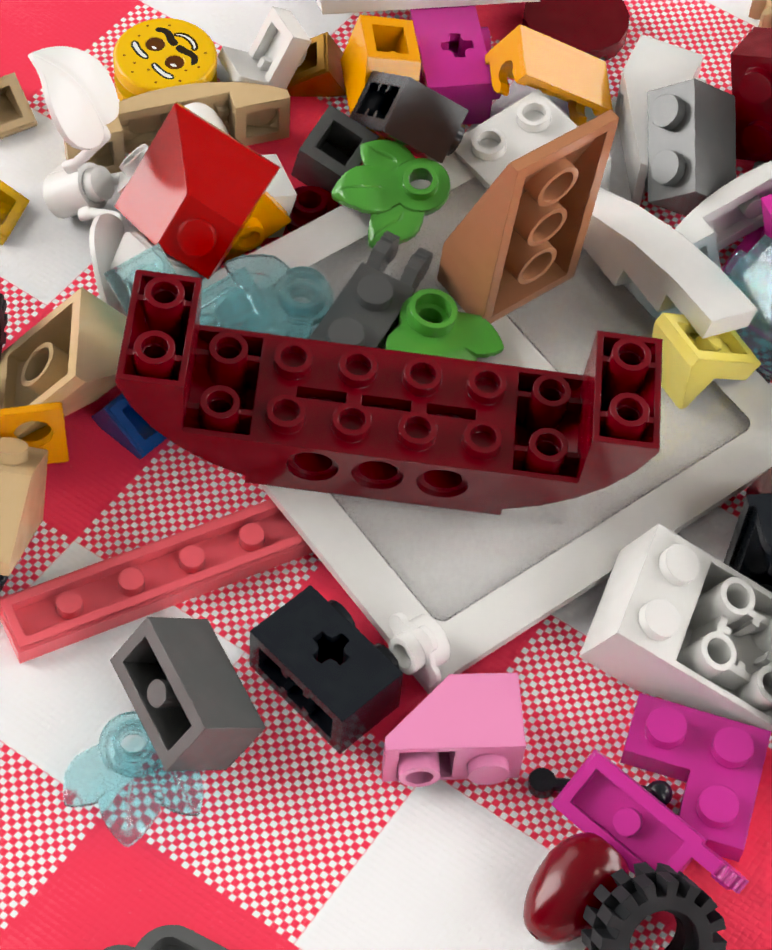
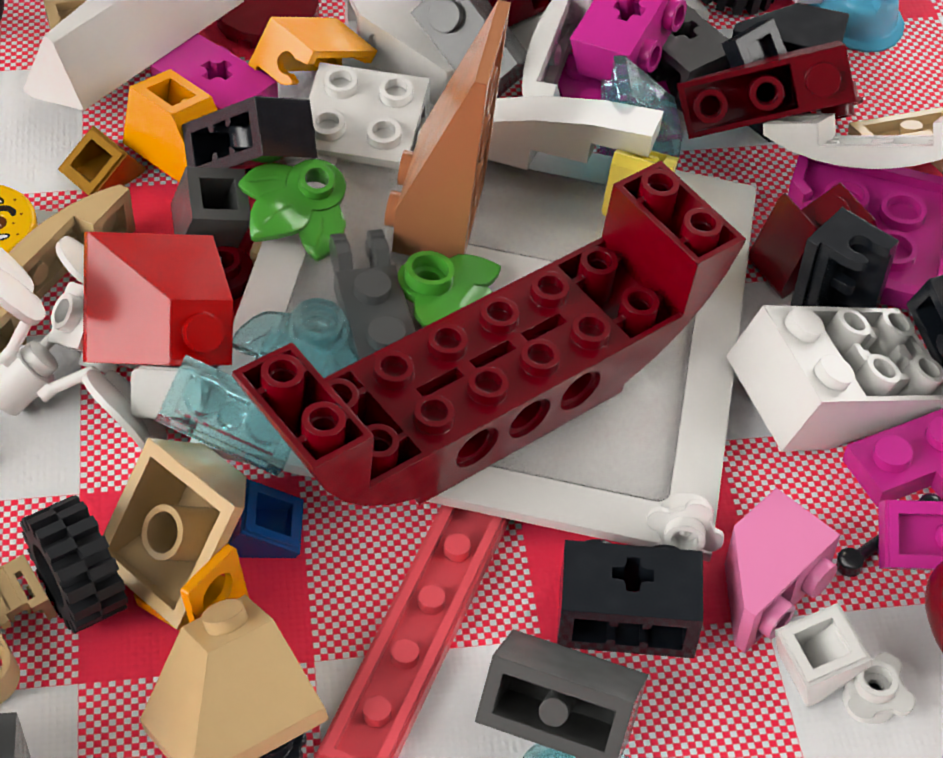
camera: 40 degrees left, 5 degrees down
white bracket [217,6,312,89] -> none
none -> white slope [775,602,872,707]
none -> white plate [842,652,916,724]

